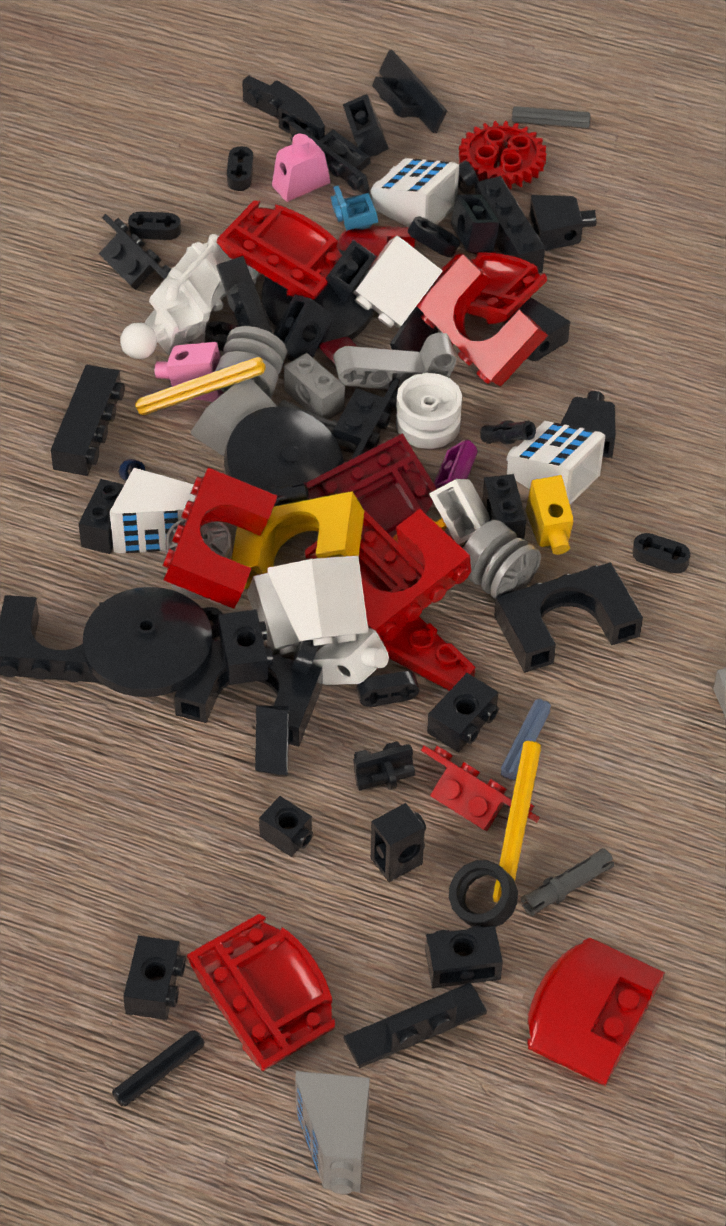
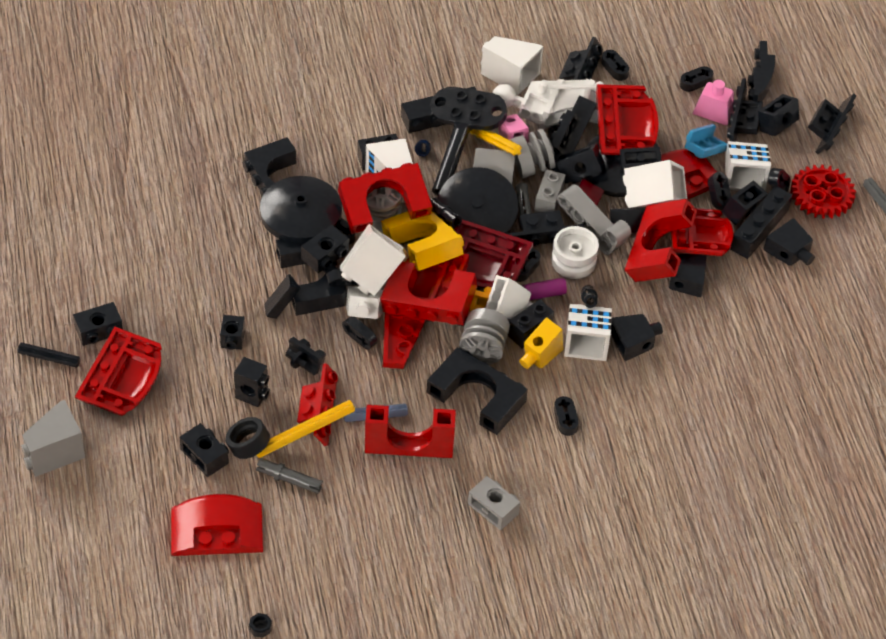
camera: 55 degrees right, 0 degrees up
black bracket [344,982,487,1068] -> none
black brick [427,673,499,753] -> none
none -> red arch [365,405,456,458]
none -> black piece [430,87,508,196]
none -> white slope [481,36,543,95]

